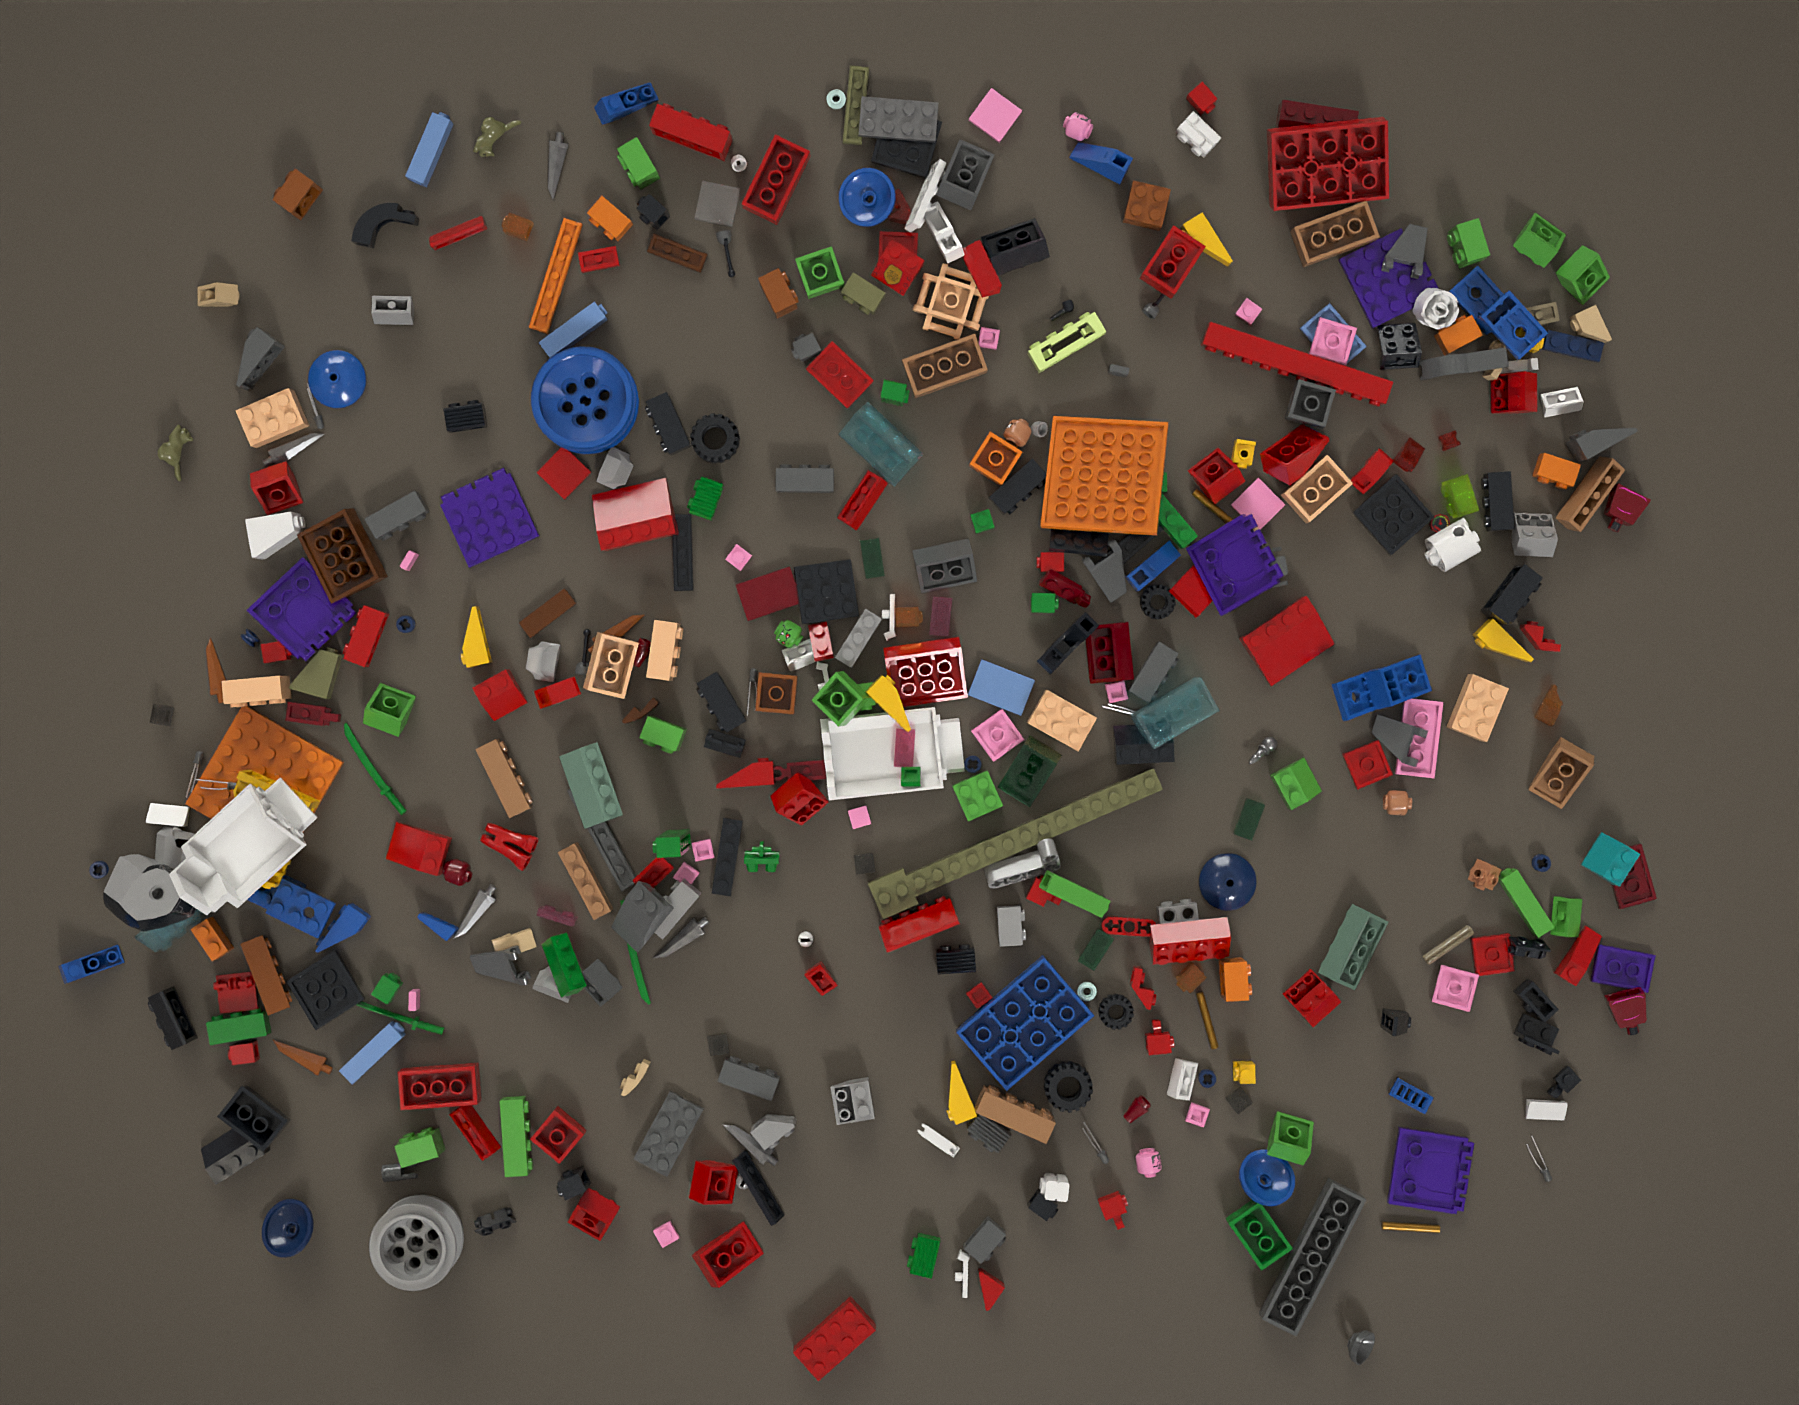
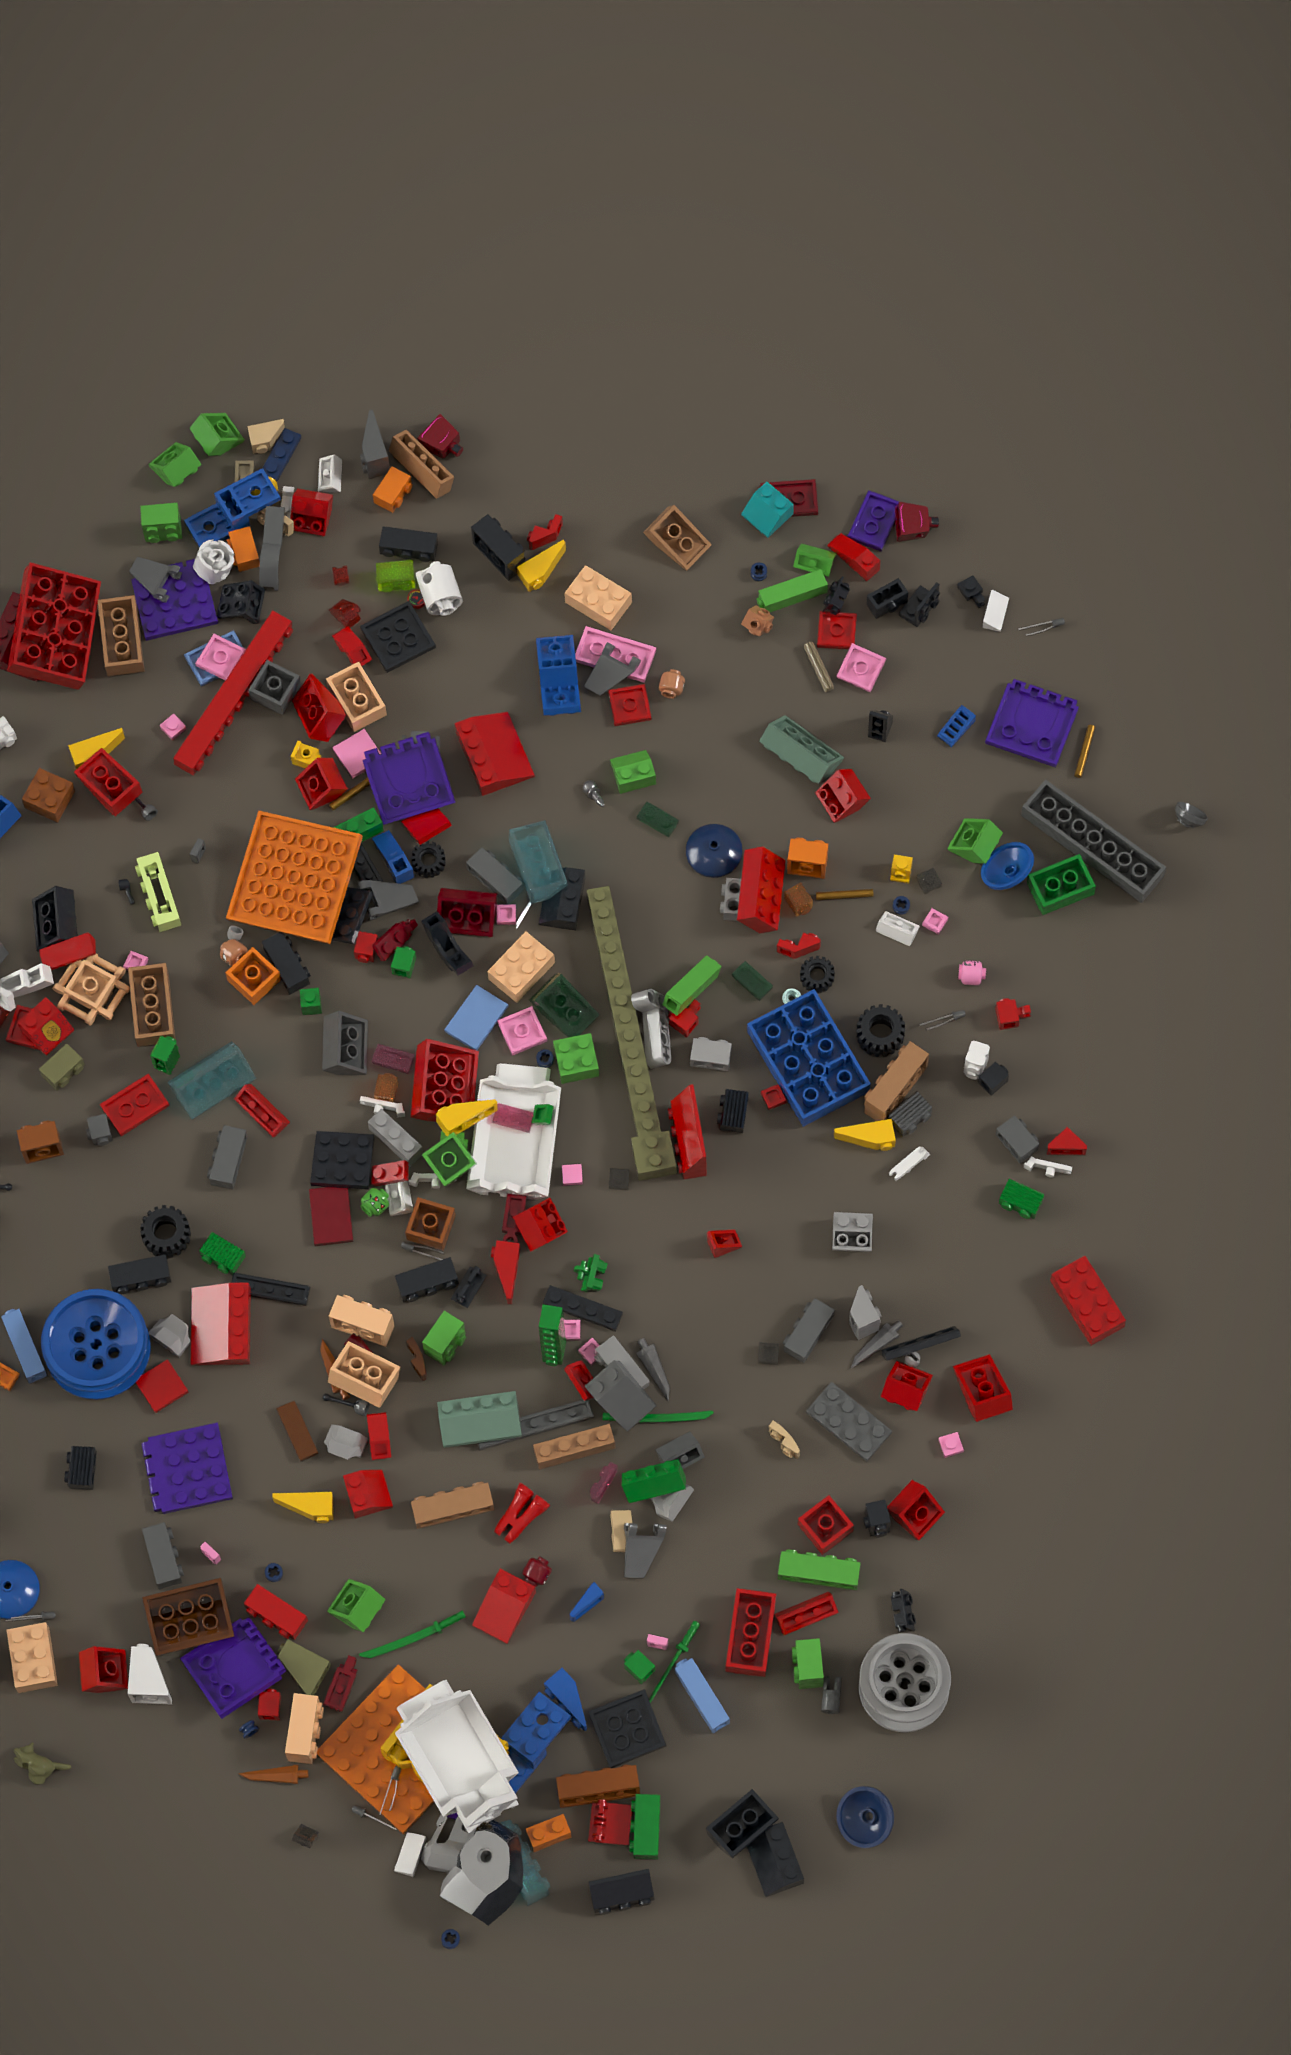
camera: 80 degrees left, 20 degrees down
blue slope [58,945,125,984] -> none
red brick [228,1040,260,1065] -> none
flat silver bar [262,433,324,467] -> none
dark orange bar [273,1040,333,1076] -> none
flat silver bar [453,884,497,939] -> none
bright pink plate [725,544,752,571] -> none
bright green brick [795,246,845,299] -> none
white hinge [798,931,813,947] -> none
clear green plate [860,538,885,579] -> none
red beam [1101,916,1156,937] -> none
dark red cone [1123,1095,1151,1123] -> none
red brick [1145,1019,1174,1055] -> none
light grey slope [1512,513,1558,557] -> none
clear orange slope [1534,684,1563,727] -> none

